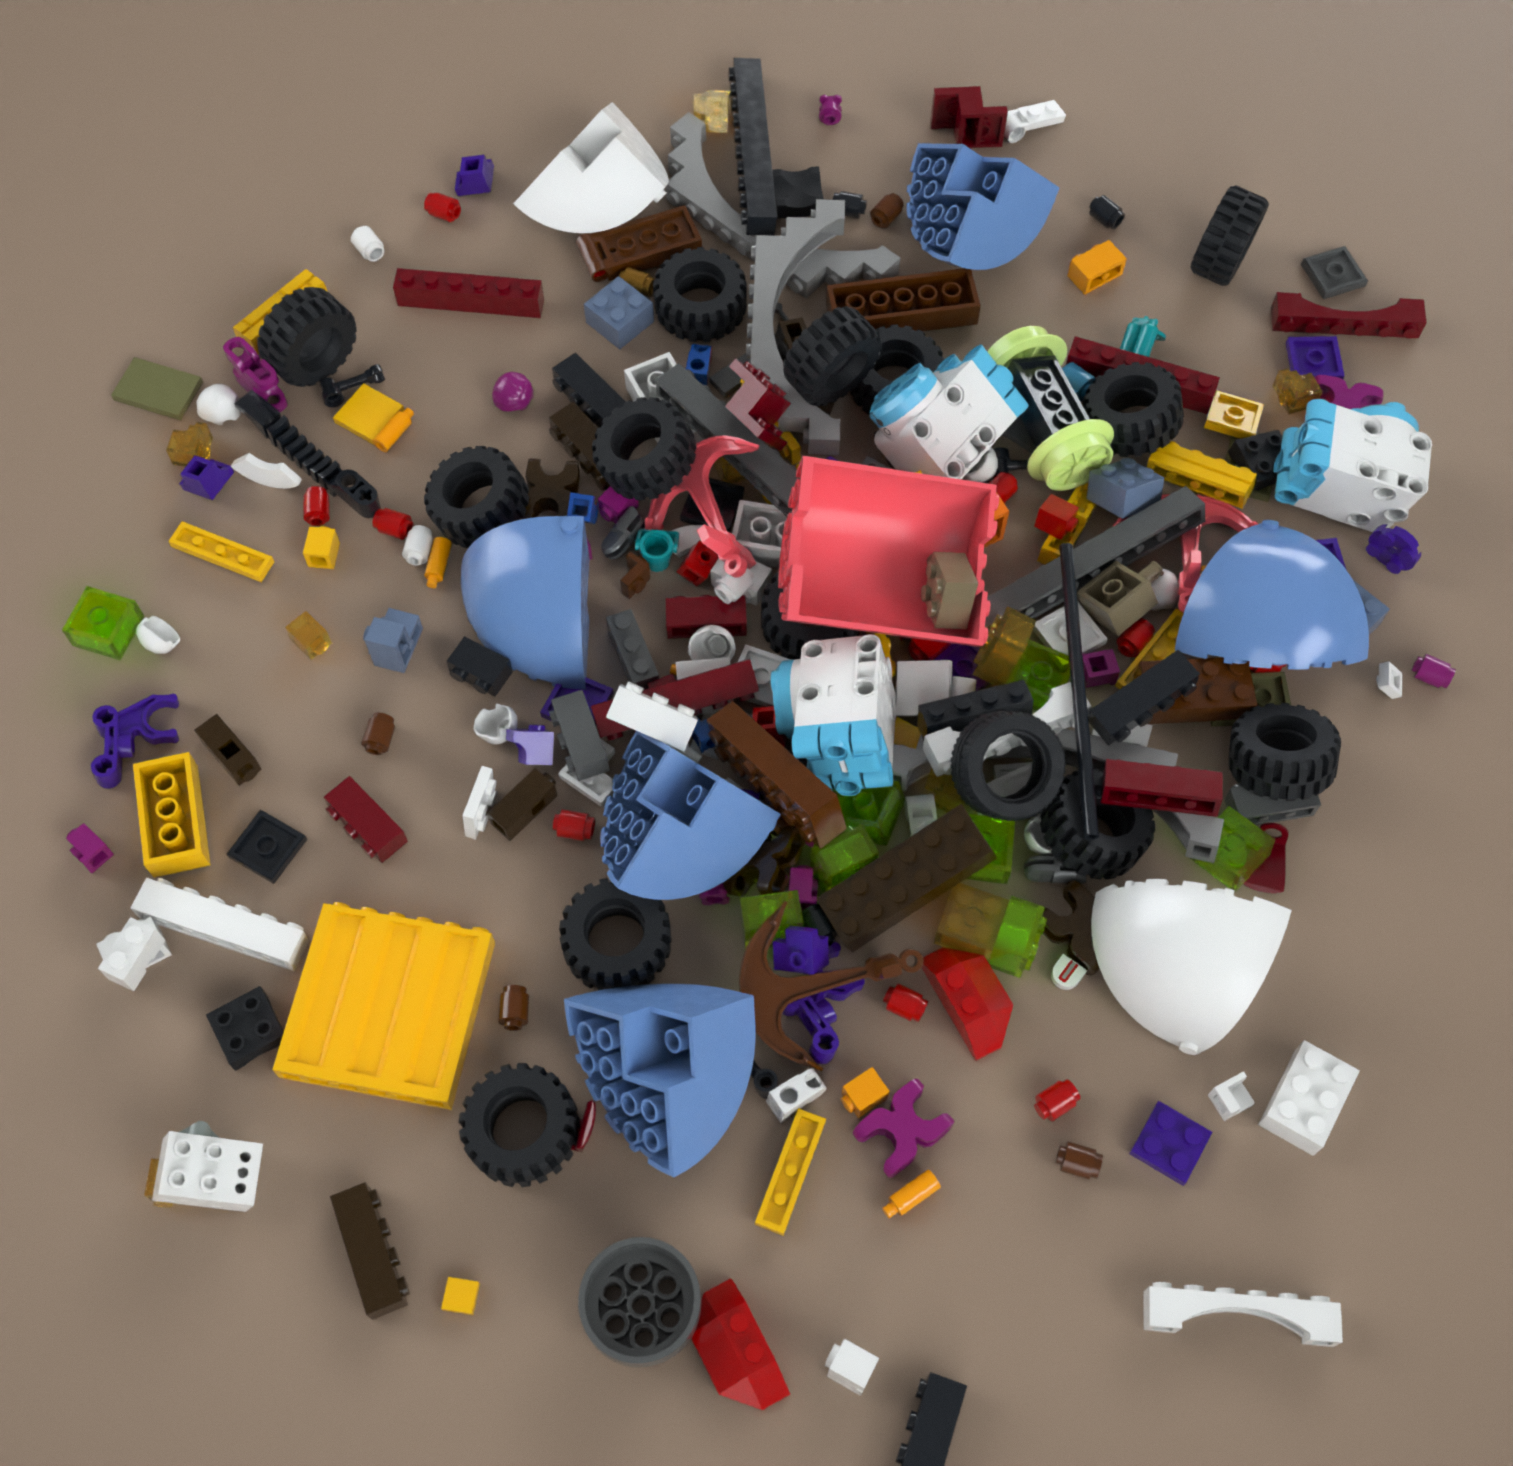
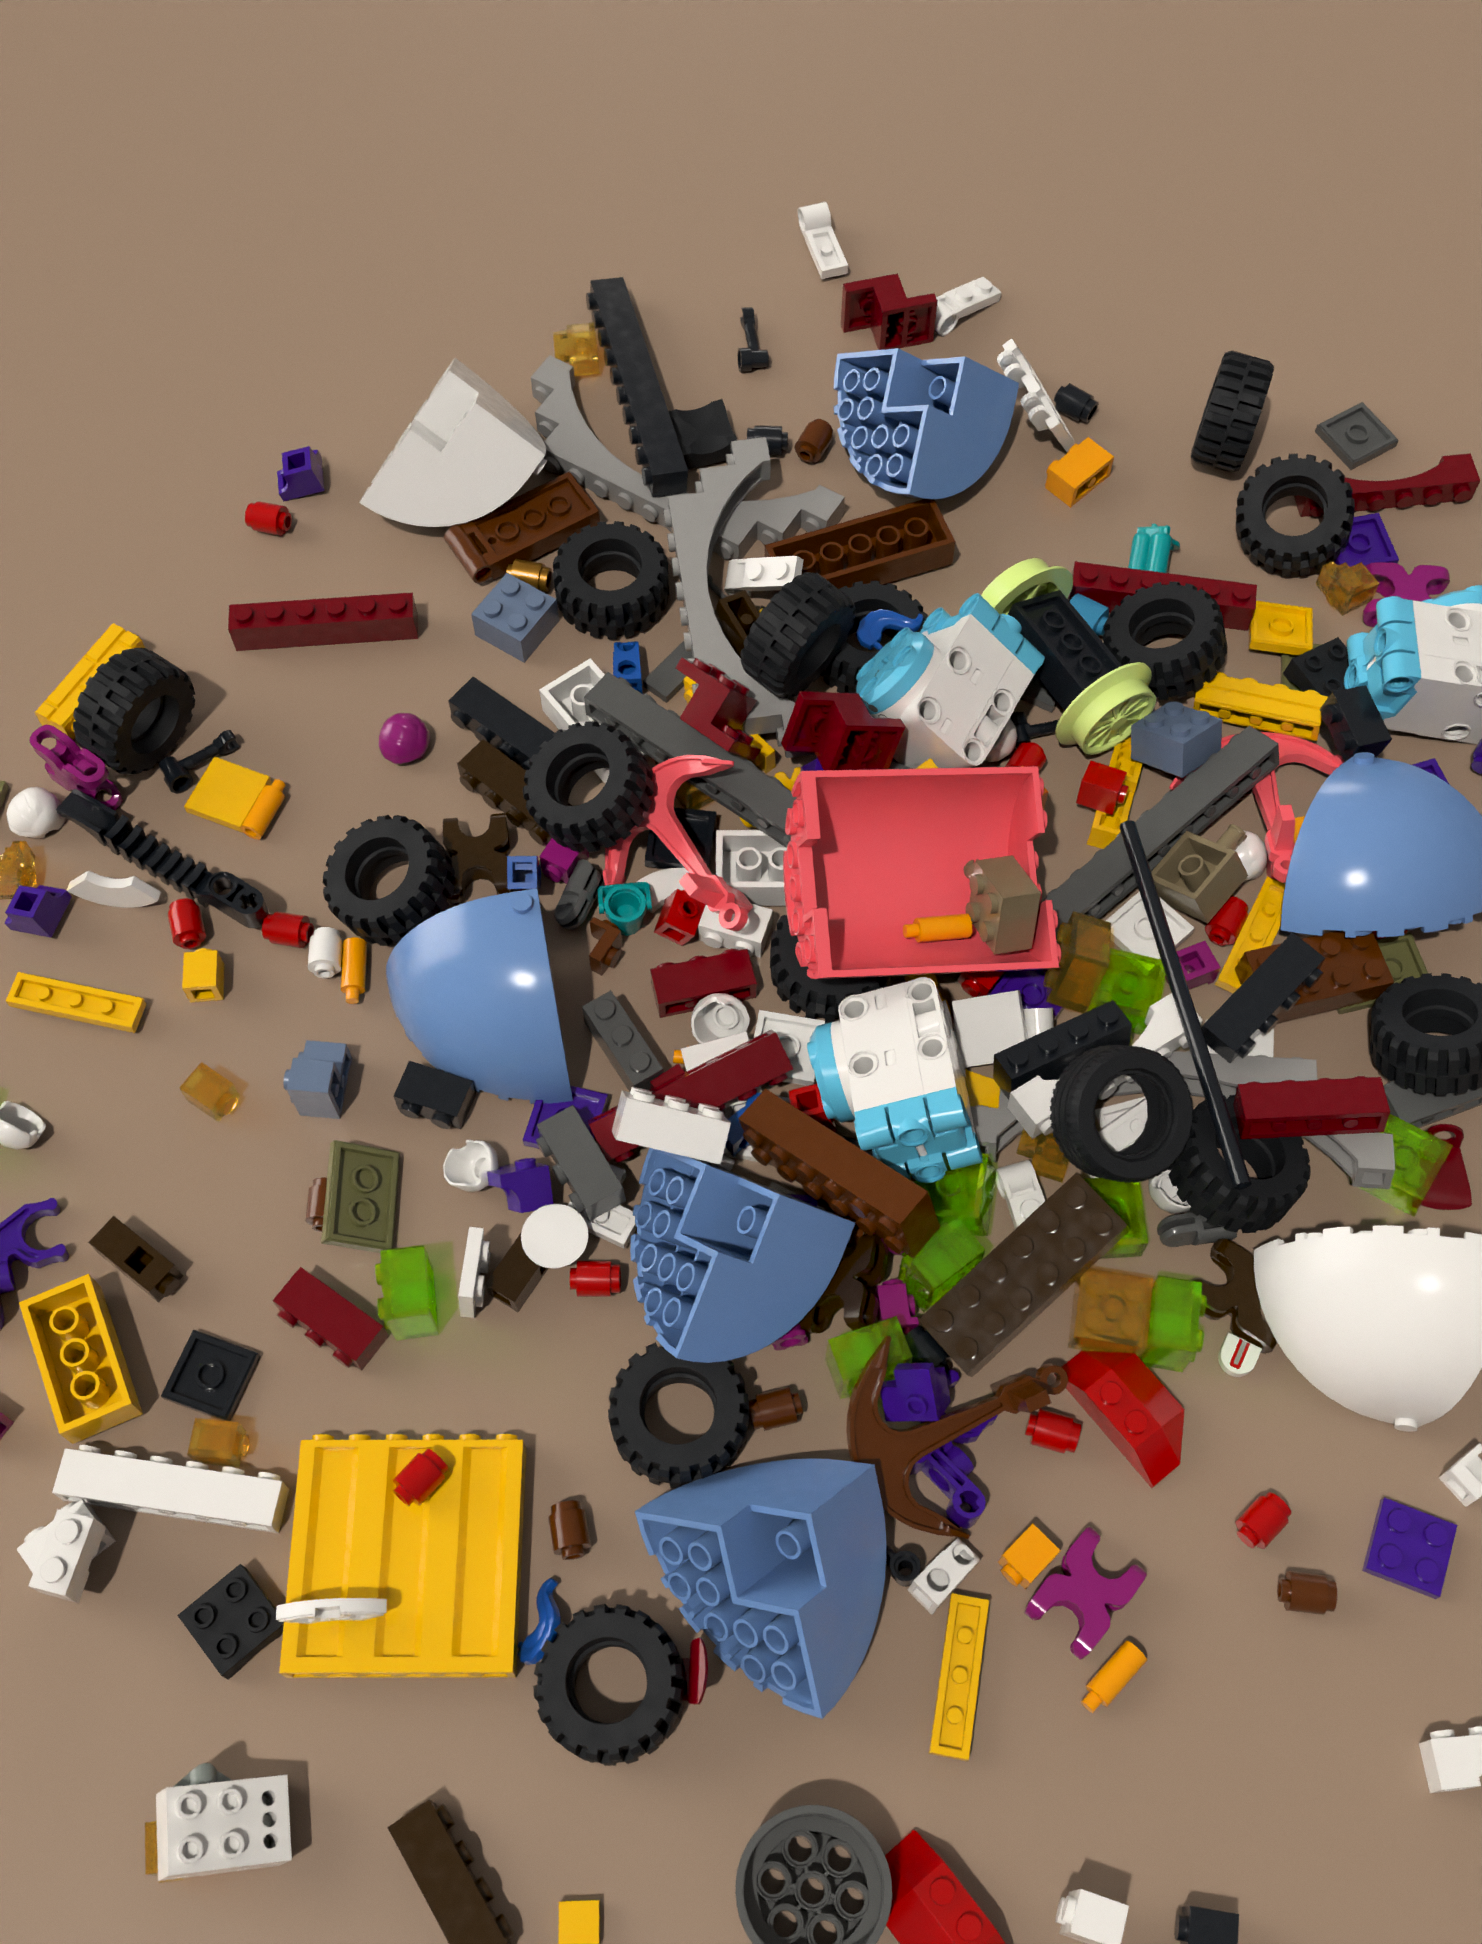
camera: 10 degrees left, 0 degrees up
white brick [351,226,385,262] -> none
white brick [714,565,754,604] -> none
magenta brick [819,95,842,125] -> none
none -> clear yellow brick [187,1418,249,1467]
none -> white tile [276,1598,387,1624]
none -> olive tile [321,1140,400,1255]
none -> clear neon green brick [375,1245,439,1341]
none -> red brick [393,1448,449,1506]
none -> blue piece [517,1578,561,1665]
none -> white sticker [521,1204,588,1268]
none -> white plate [724,556,804,596]
none -> black brick [737,307,769,372]
none -> reddish brown brick [749,1387,803,1431]
none -> dark red bracket [781,691,905,770]
none -> white plate [798,202,848,279]
none -> blue piece [856,609,923,651]
none -> light orange cylinder [903,913,972,942]
none -> white hinge [997,339,1076,452]
none -> black tyre [1236,453,1355,577]
none -> black slope [1320,685,1392,762]

